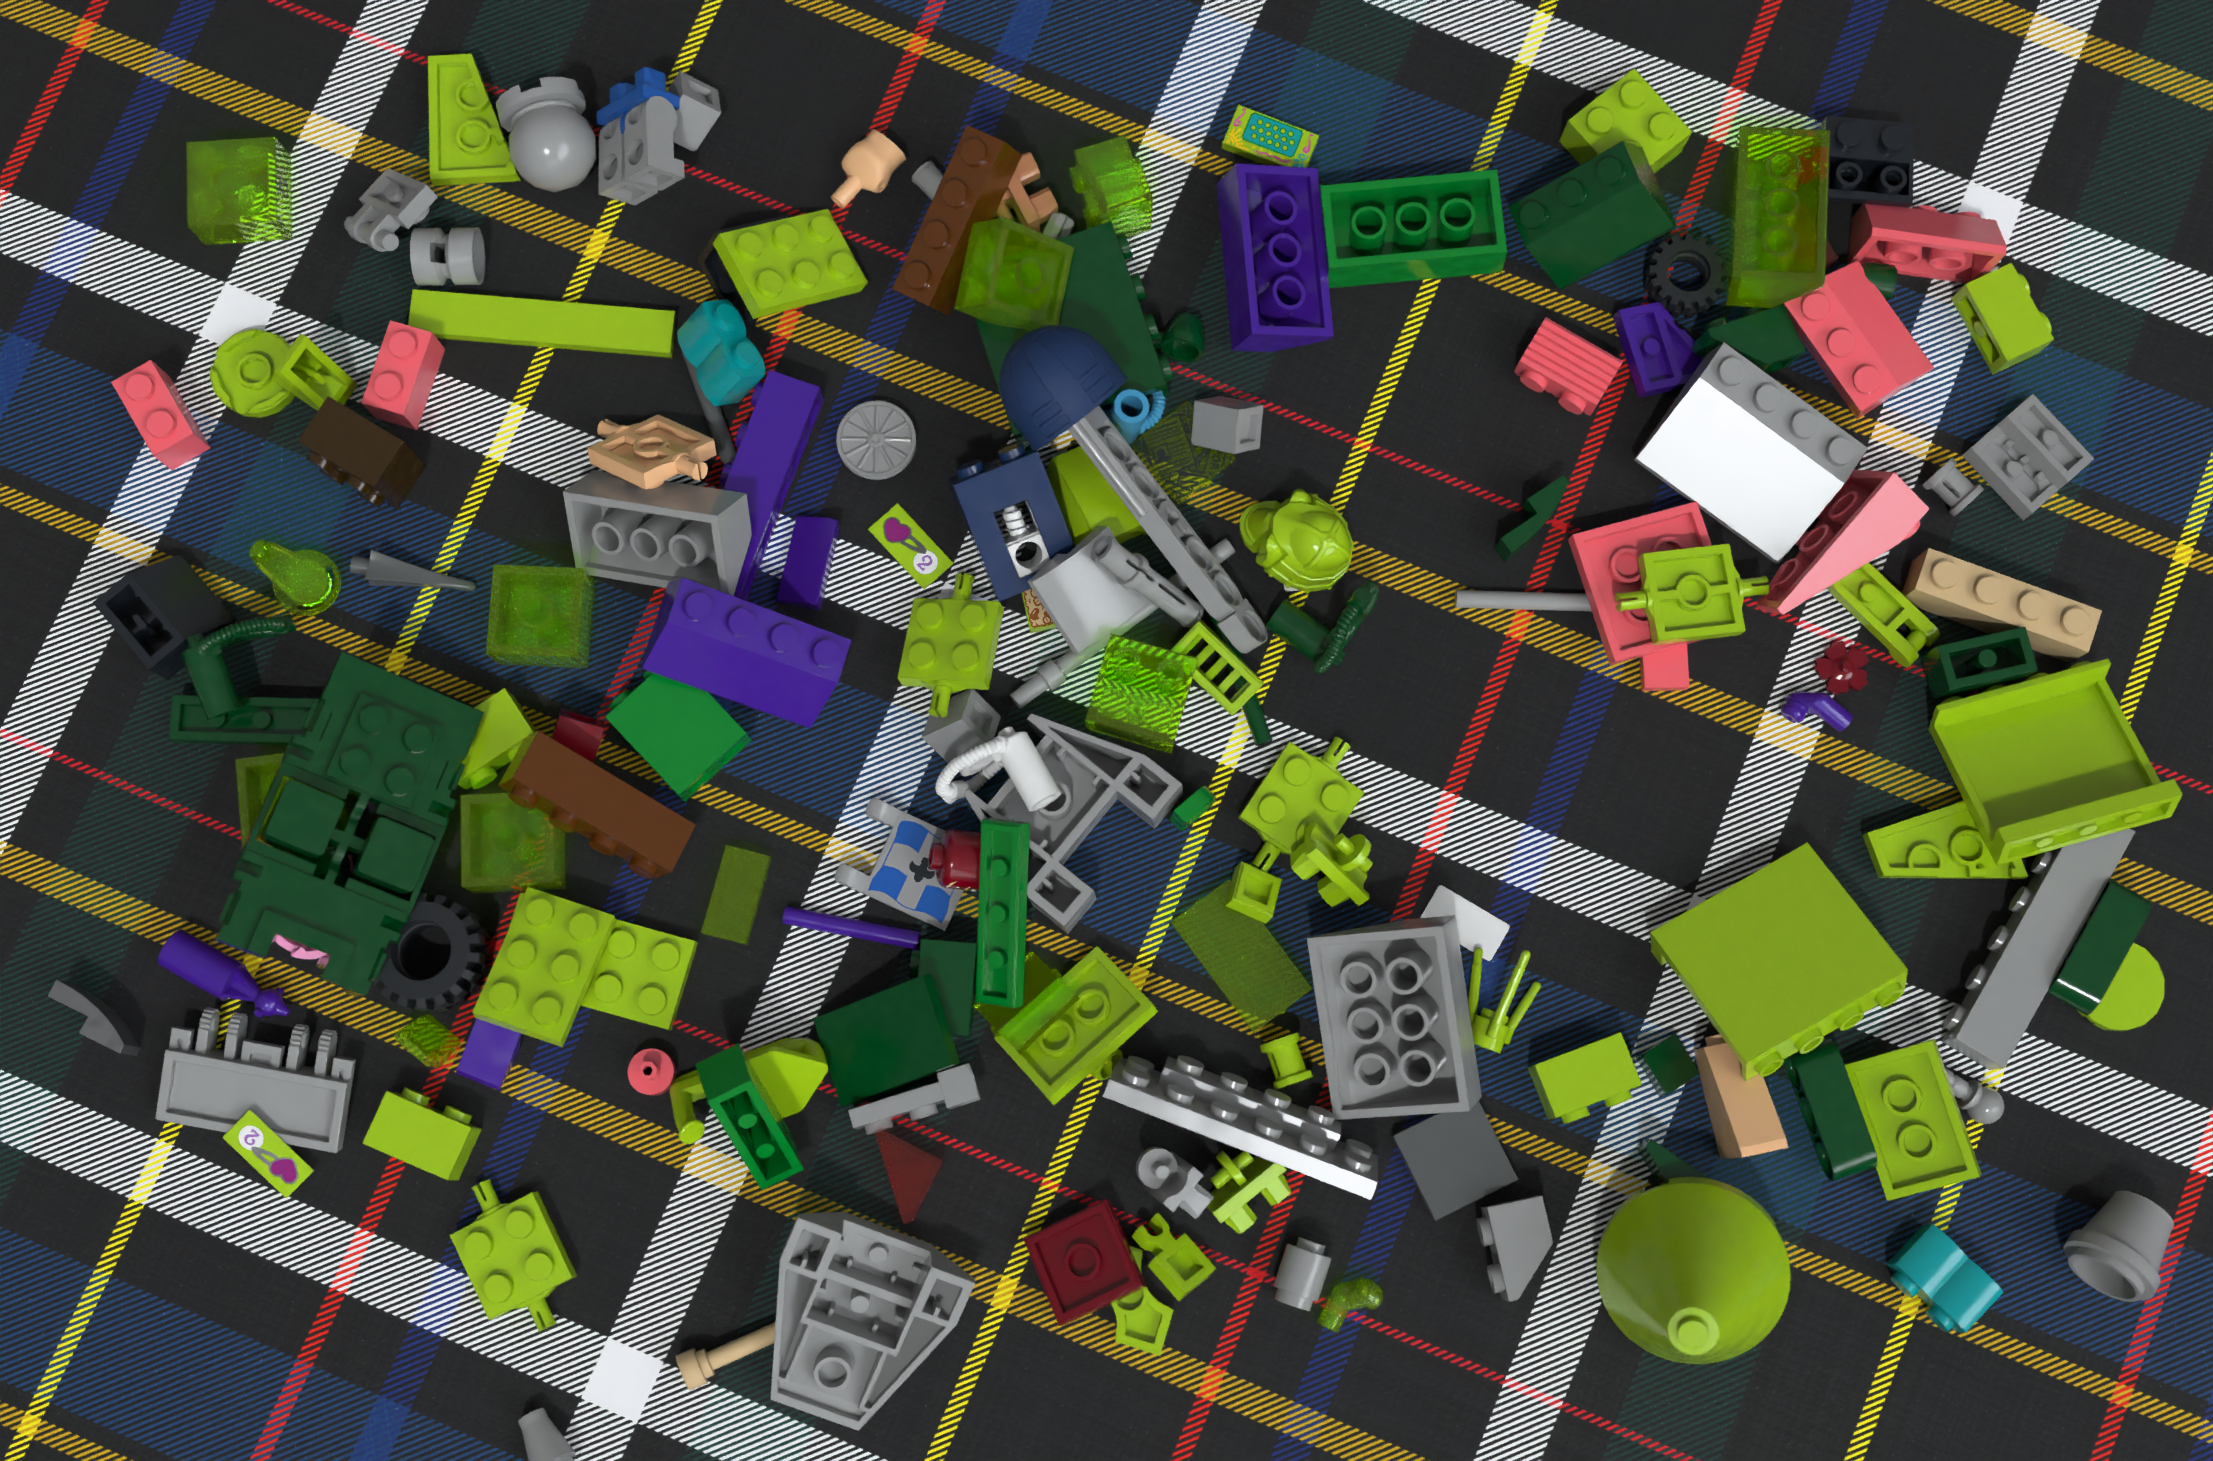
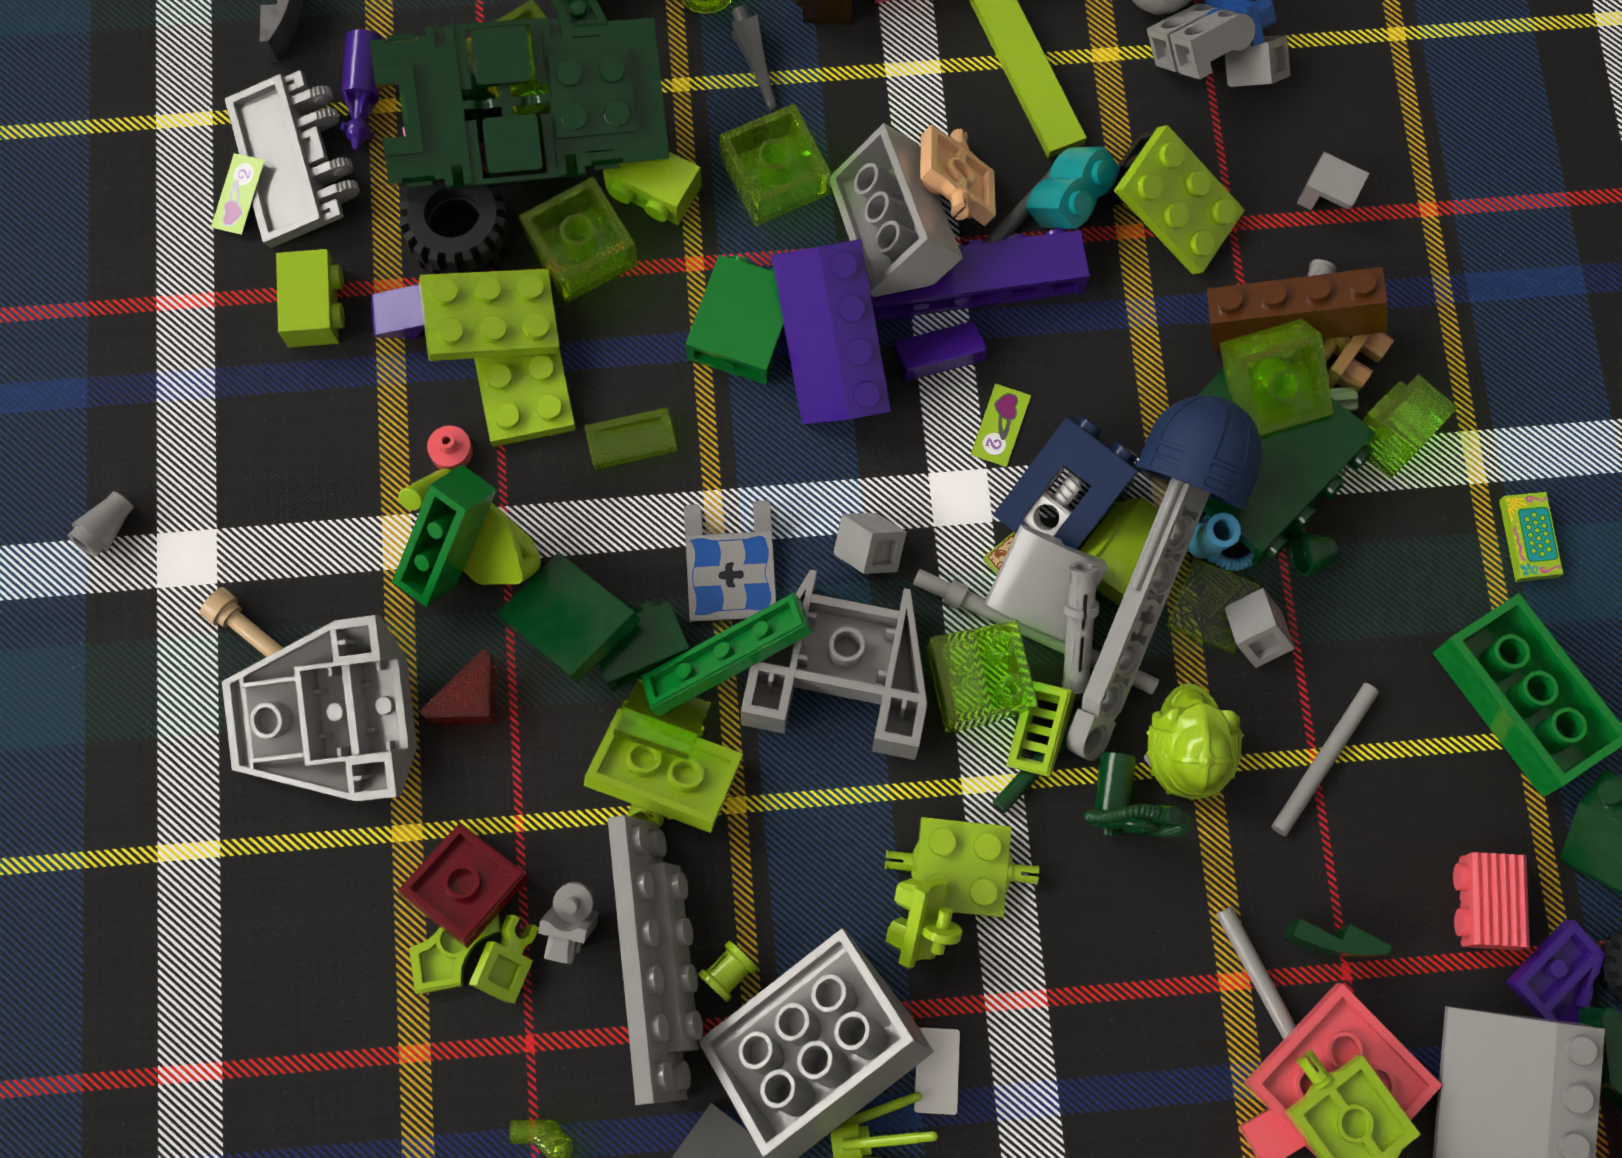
camera: 60 degrees right, 5 degrees down
clear neon green slope [394,1014,461,1068] -> none
lime plate [450,1179,577,1332] -> none
reddish brown brick [498,730,696,879] -> none
dark red brick [551,708,604,763] -> none
dark purple bar [782,906,921,950] -> none
light nougat piece [831,129,906,209] -> none
light grey wheel [836,400,917,480] -> none
light grey plate [848,1063,981,1135] -> none
lime plate [897,573,1004,718] -> none
dark red head [928,829,981,892] -> none
white piece [935,727,1061,812] -> none
green tile [1169,786,1216,831] -> none
clear neon green piece [1171,879,1312,1033] -> none
lime hips [1207,1150,1291,1234] -> none
dark purple slope [1217,164,1334,352] -> none
lime tile [1225,861,1282,924] -> none
light grey brick [1273,1237,1332,1311] -> none
none -> light grey bar [1271,683,1379,836]
none -> light grey panel [1297,152,1369,210]

